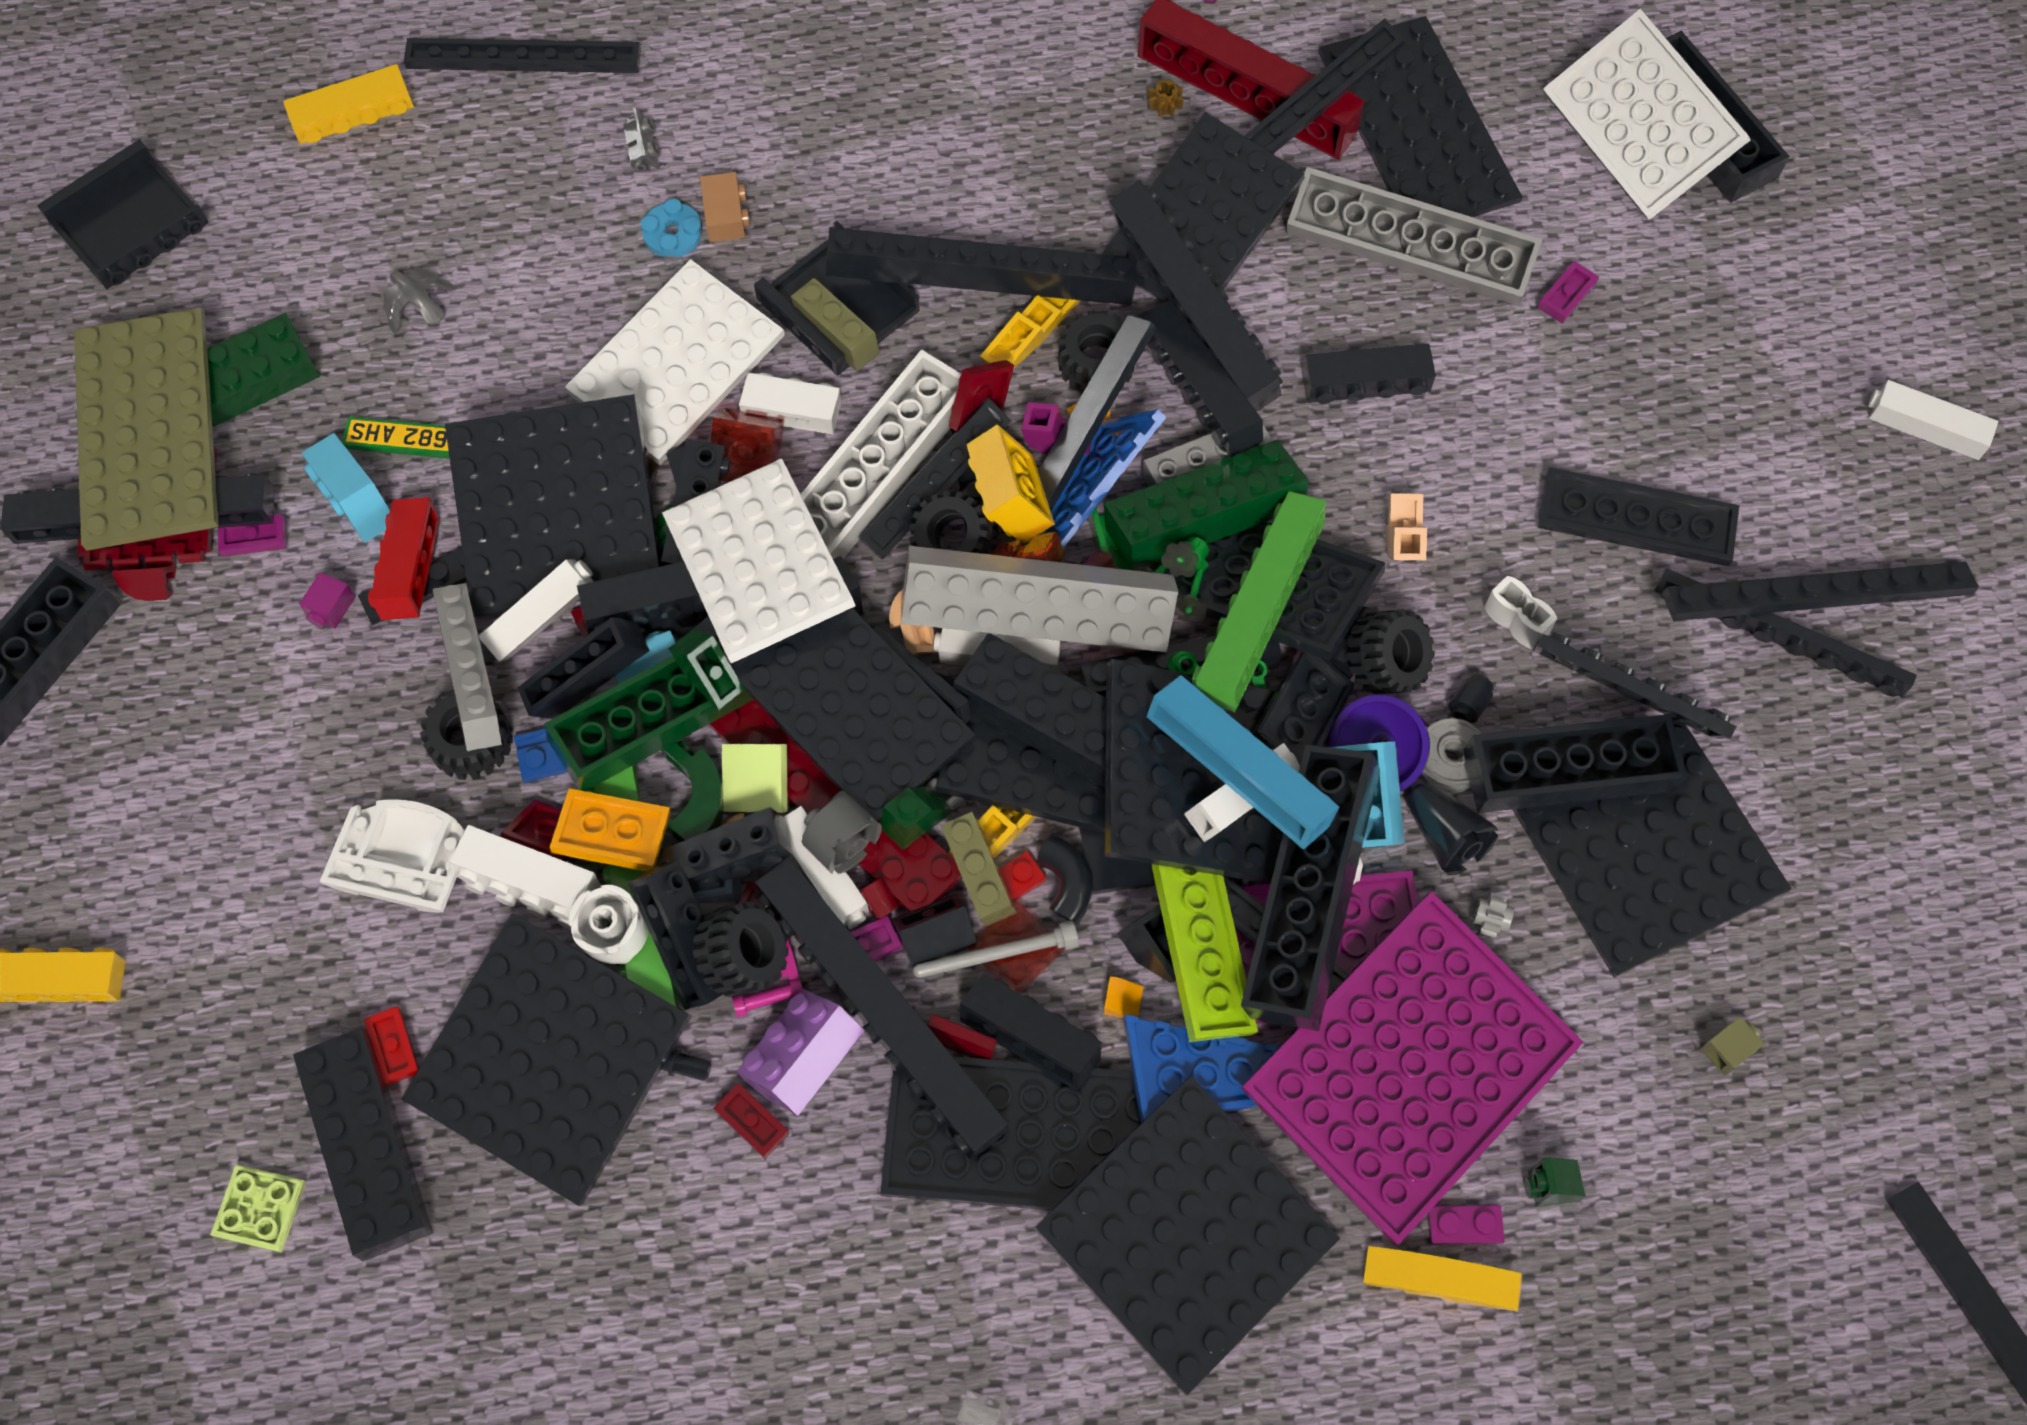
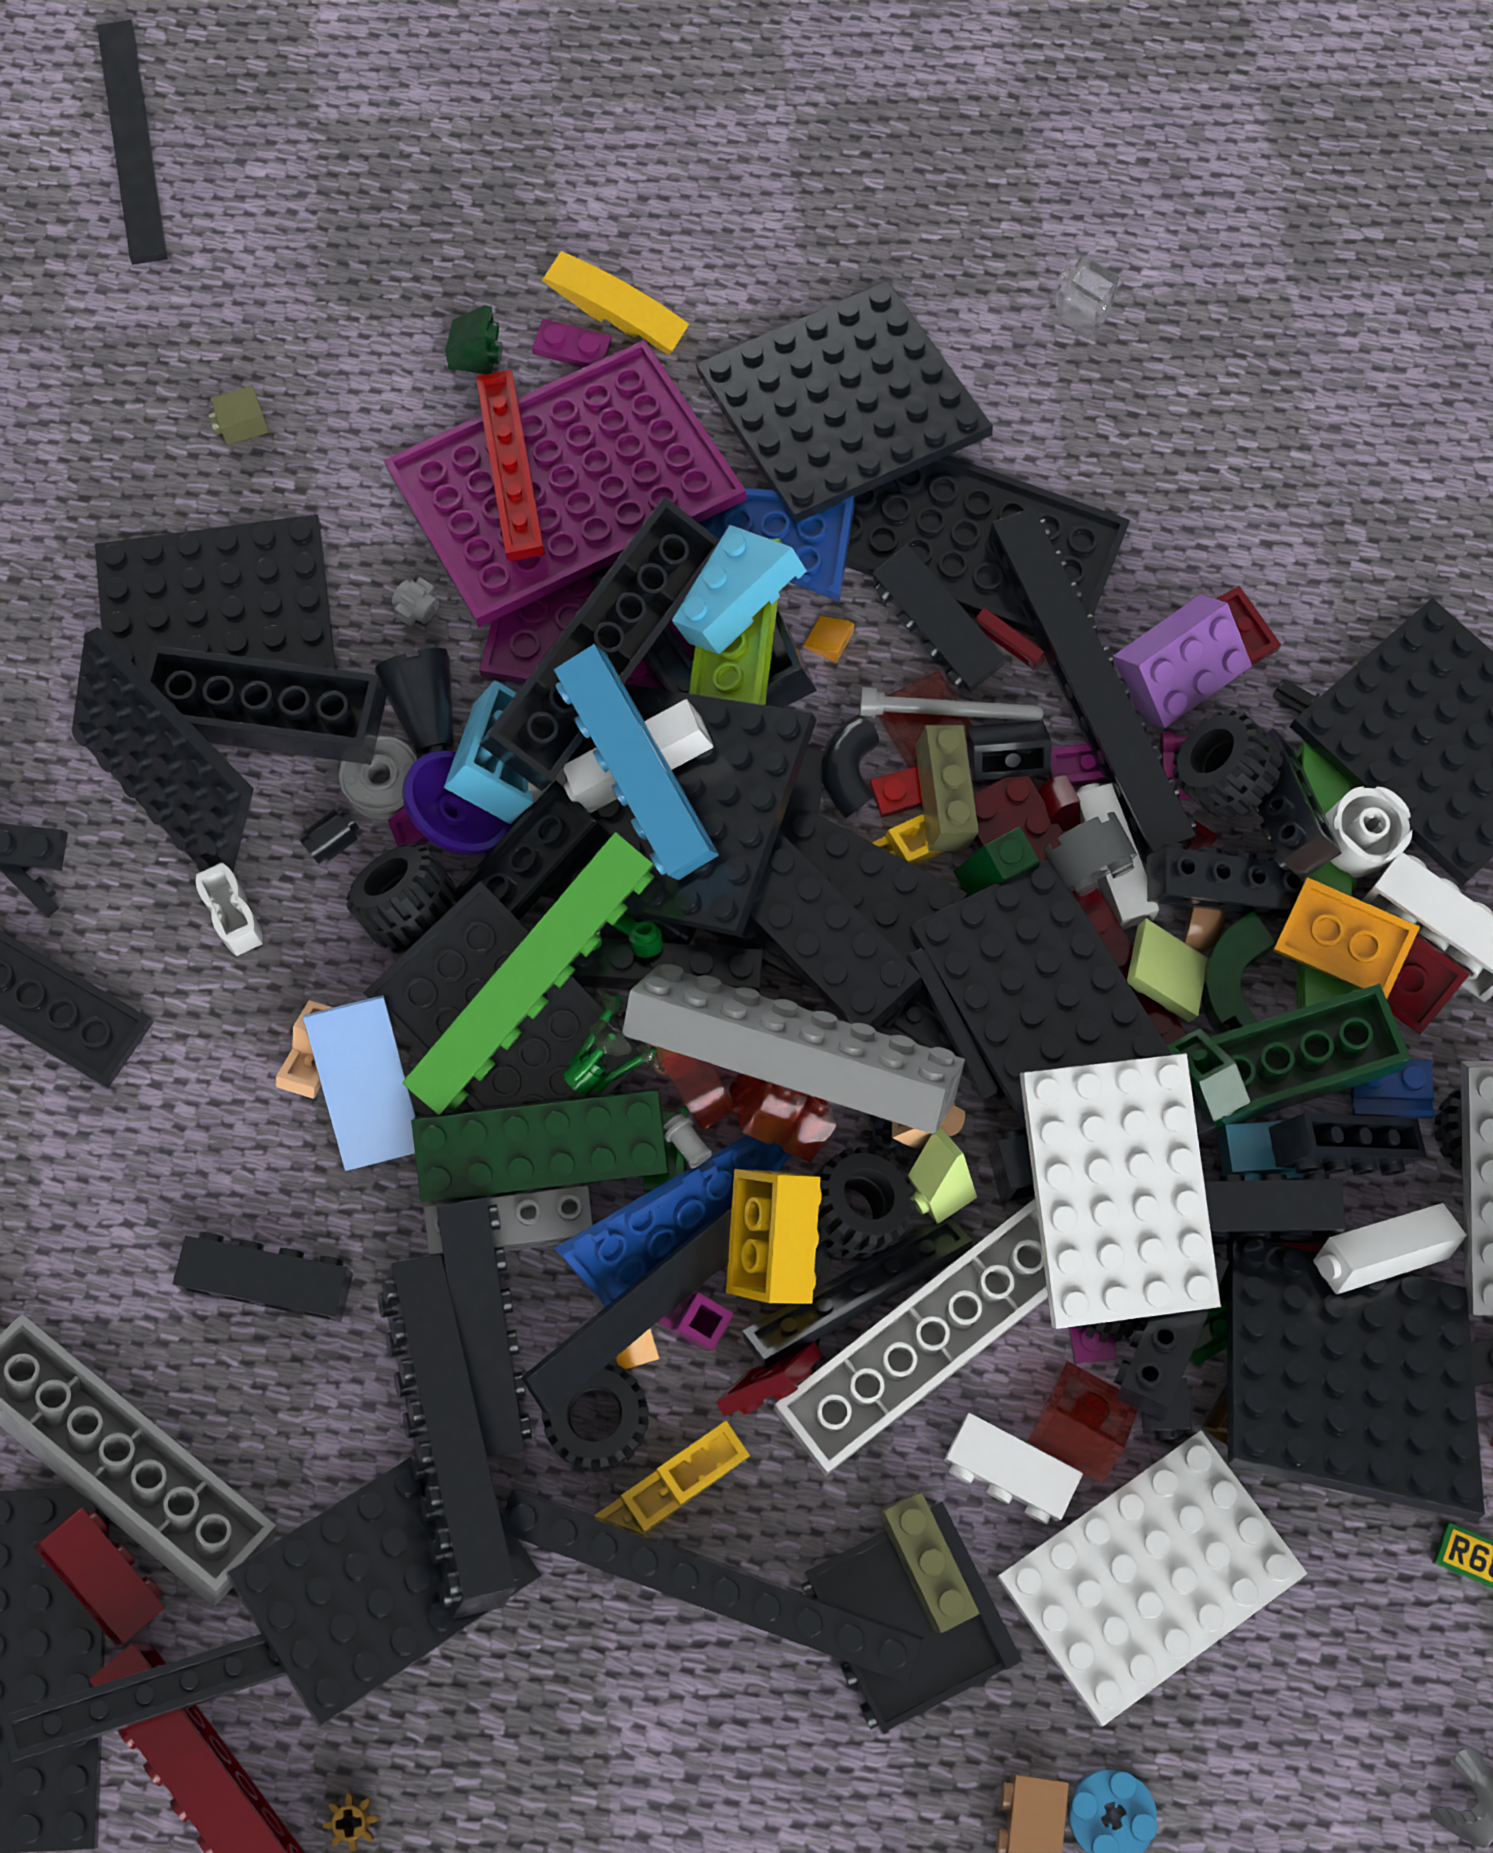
camera: 165 degrees left, 5 degrees up
none -> dark red brick [33,1508,165,1646]
none -> light blue tile [303,995,416,1171]
none -> red plate [476,370,545,562]
none -> light grey pin [663,1114,712,1169]
none -> medium azure wedge [672,525,807,655]
none -> yellowish green slope [908,1127,977,1224]

